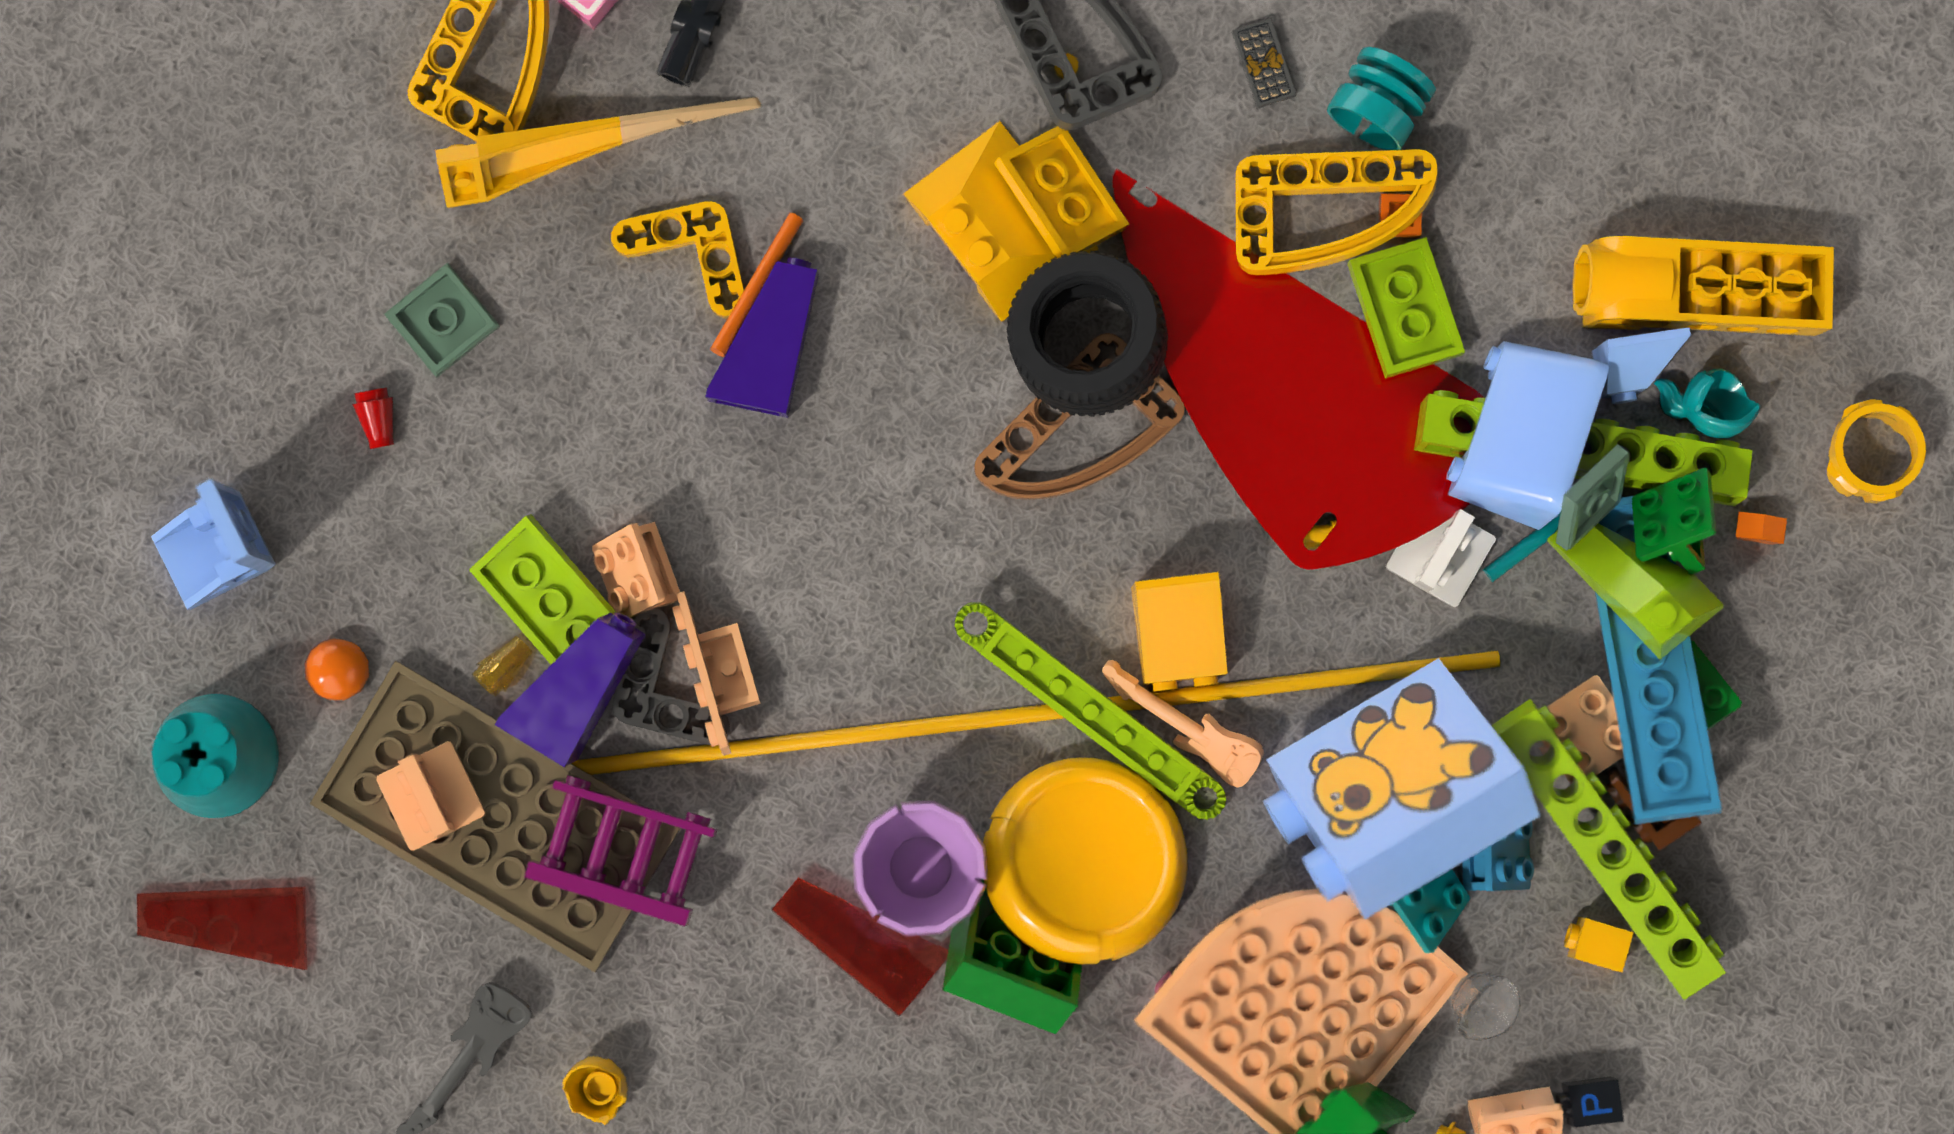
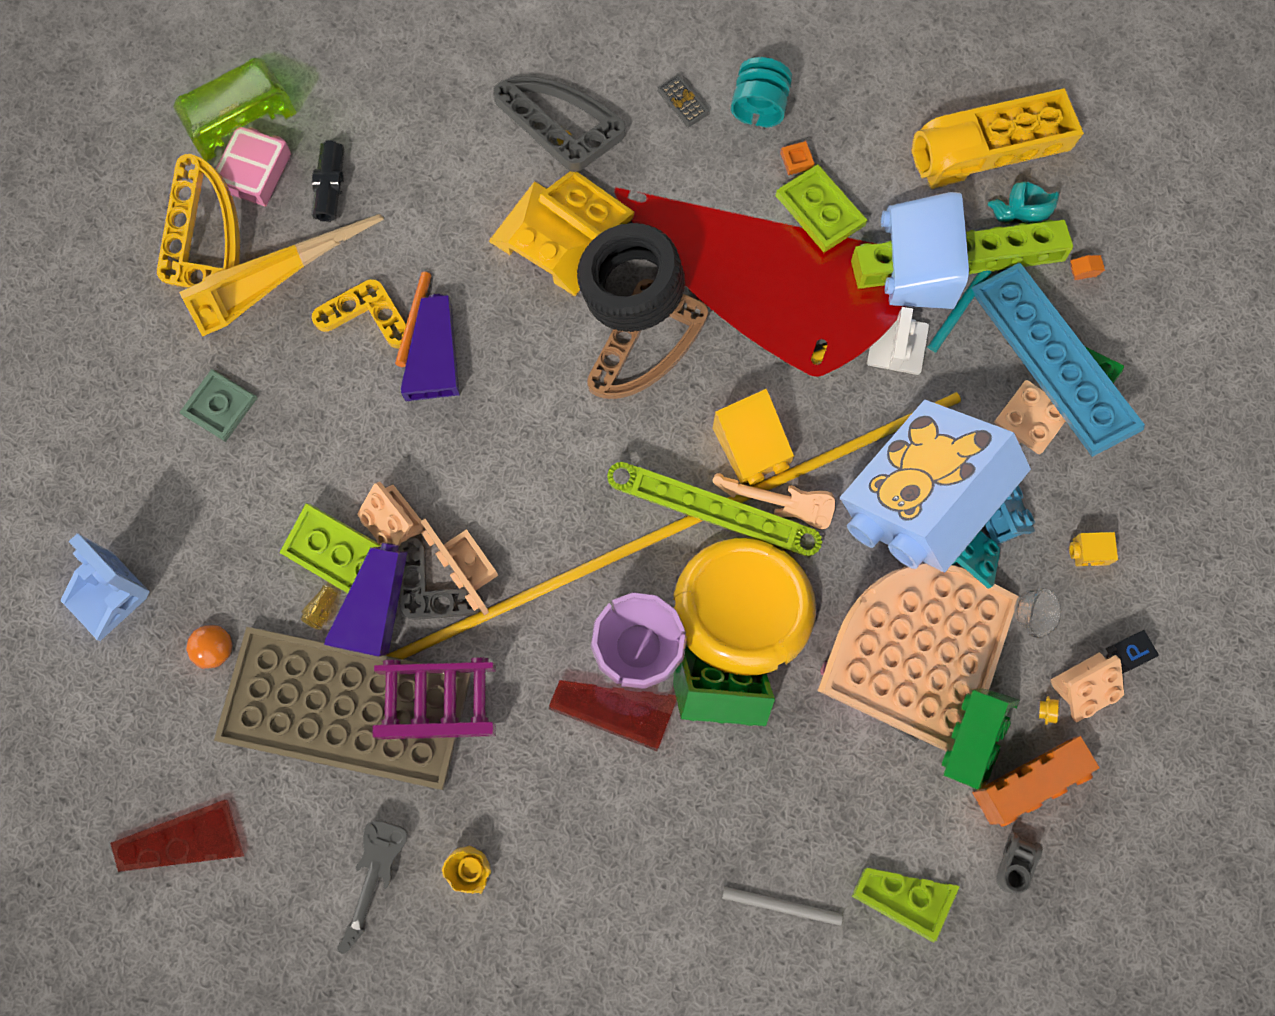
camera: 15 degrees left, 10 degrees down
teal cone [152,694,279,818] -> none
red cone [352,387,394,449] -> none
light nougat bracket [376,741,486,851] -> none
yellow beam [1236,149,1438,275] -> none
lime brick [1491,698,1726,1000] -> none
lime wedge [1547,523,1724,660] -> none
sand green tile [1556,444,1629,551] -> none
light blue slope [1592,327,1691,404] -> none
reddish brown bracket [1607,767,1702,851] -> none
green bracket [1632,468,1716,575] -> none
yellow piece [1827,399,1926,504] -> none

